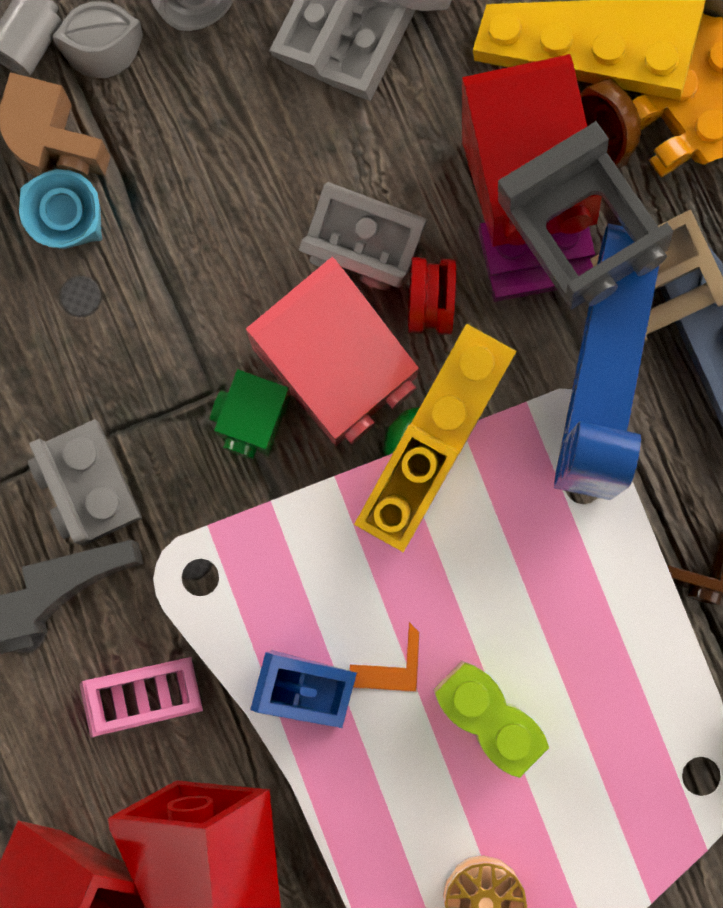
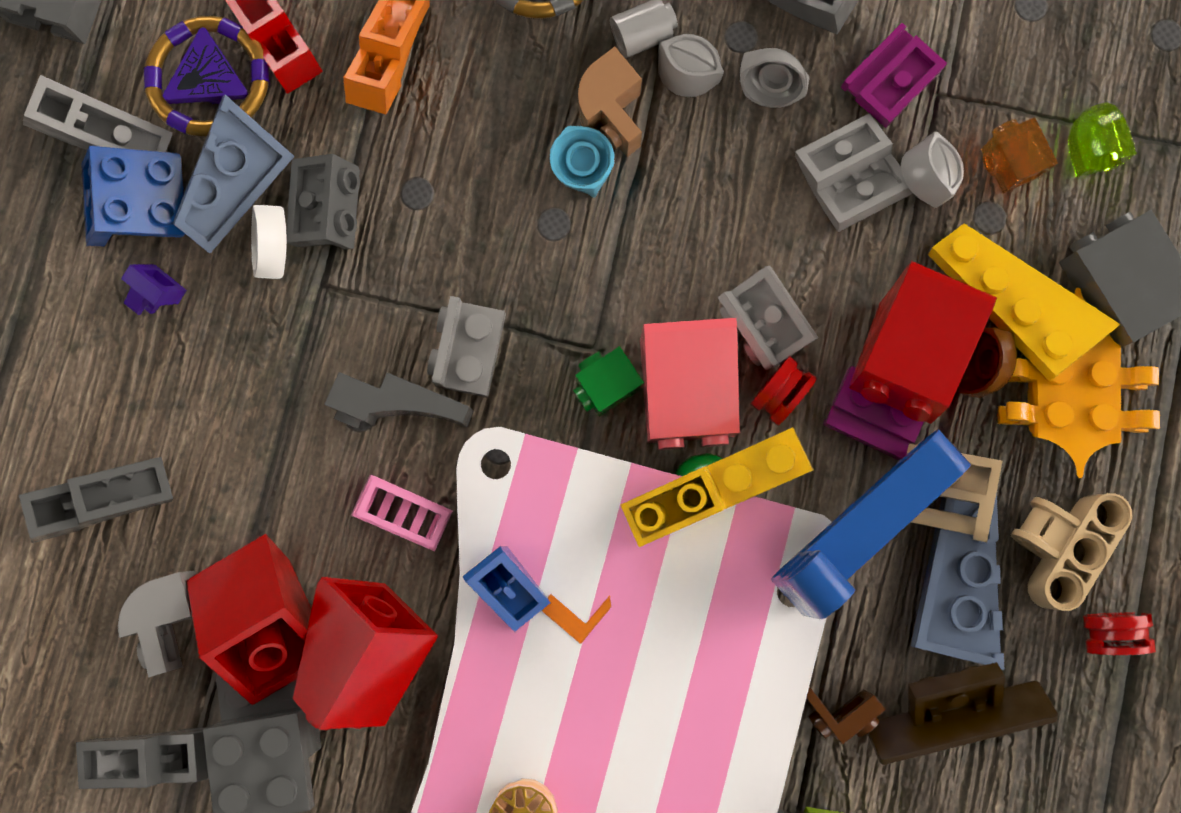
camera: 40 degrees right, 0 degrees up
lime brick [434,661,549,778] -> none
dark grey window [498,121,674,310] -> none

